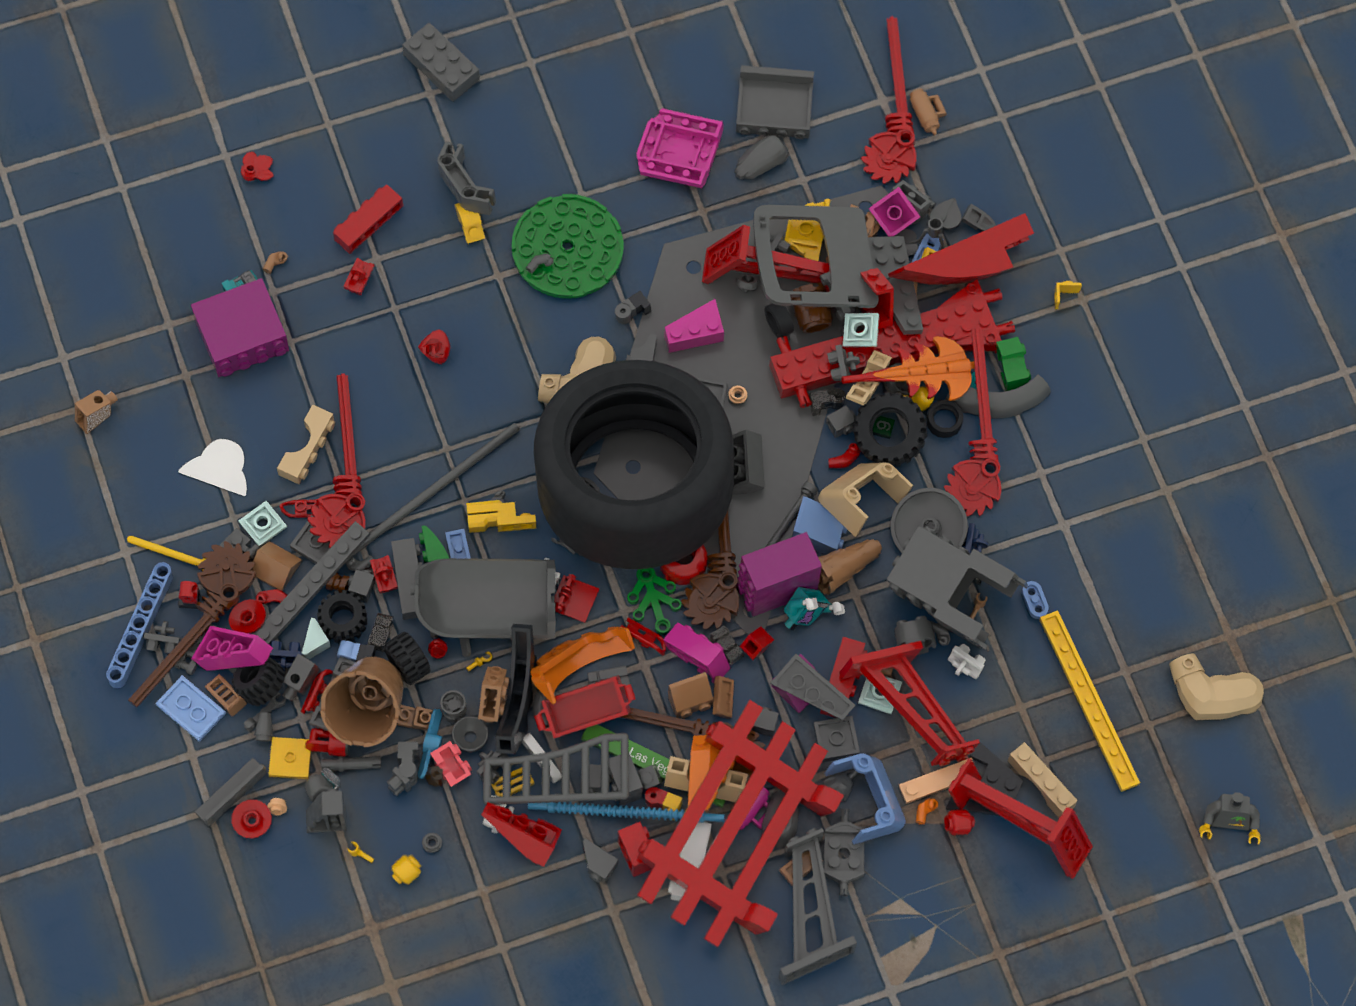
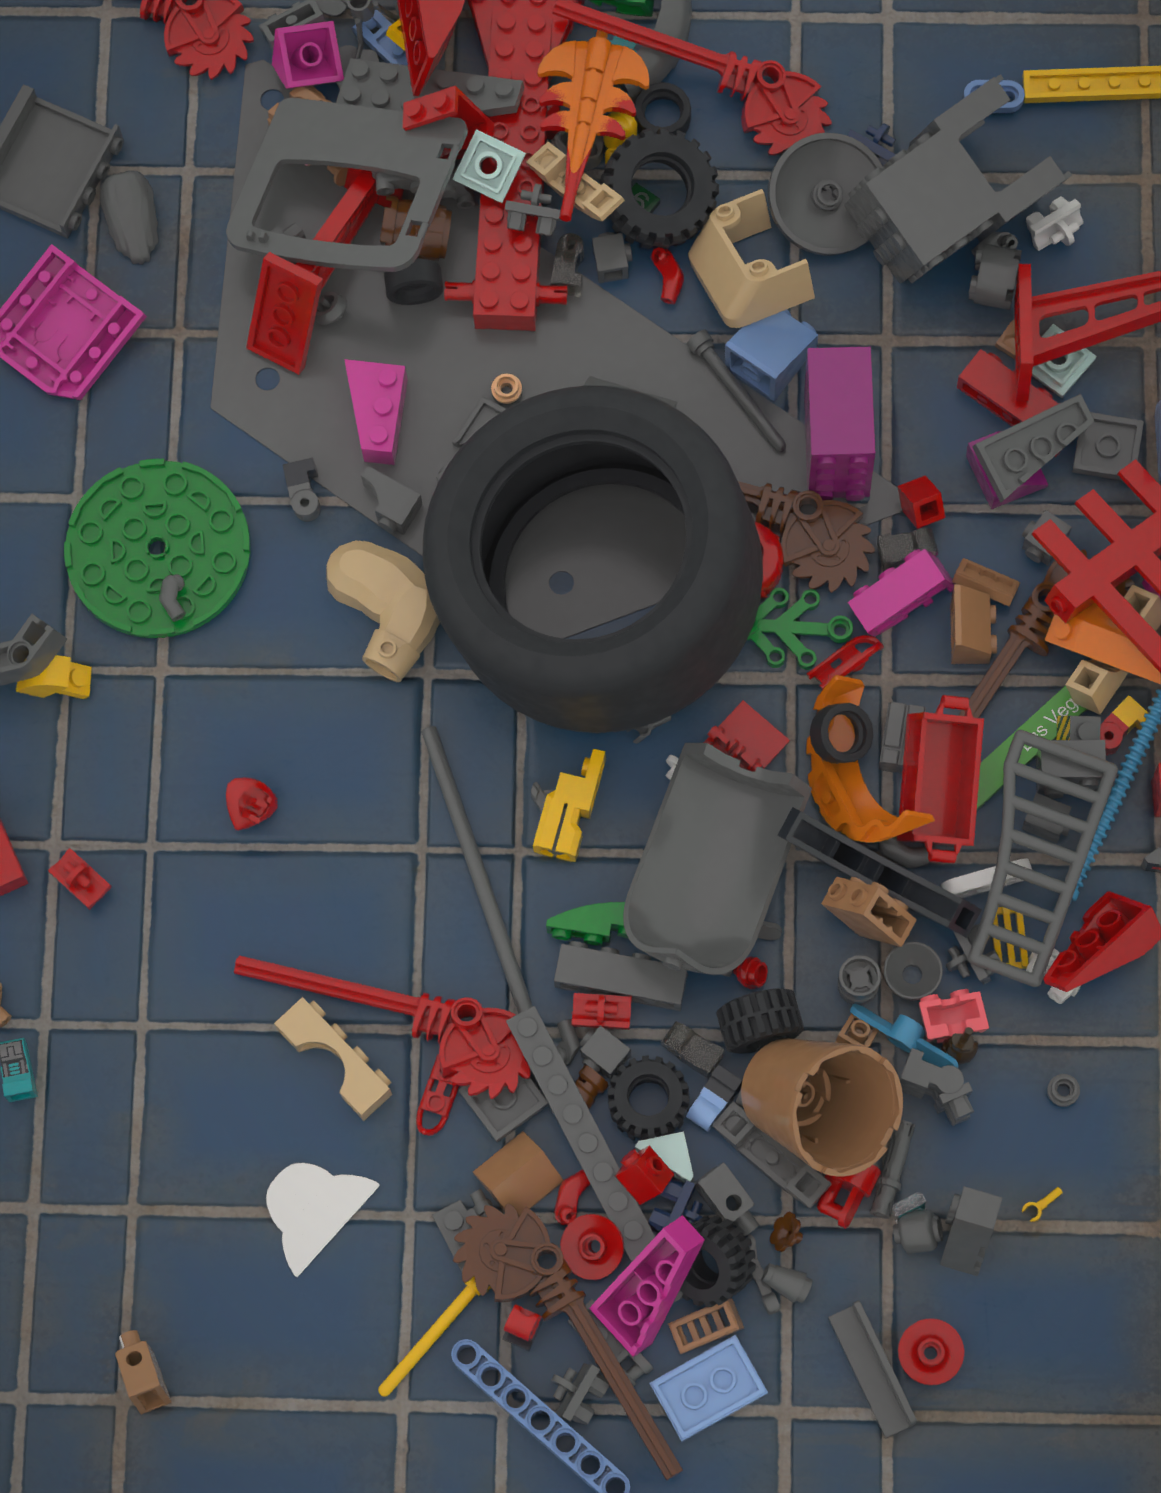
camera: 60 degrees left, 5 degrees up
magenta brick [191,278,289,377] -> none
light aqua piece [238,501,287,547] -> none
light nougat plate [267,798,287,815] -> none
yellow plate [268,737,311,779] -> none
red piece [300,669,333,714] -> none
yellow head [392,855,421,884] -> none
medium blue plate [445,529,471,559] -> none
yellow hand [466,651,492,672] -> none
teal torso [784,587,845,631] -> none
yellow wing [785,199,830,261] -> none
medium nougat cone [818,539,882,595] -> none
none -> red brick [615,1145,674,1205]
none -> reddish brown plant [770,1211,803,1252]
none -> black tyre [810,703,874,764]

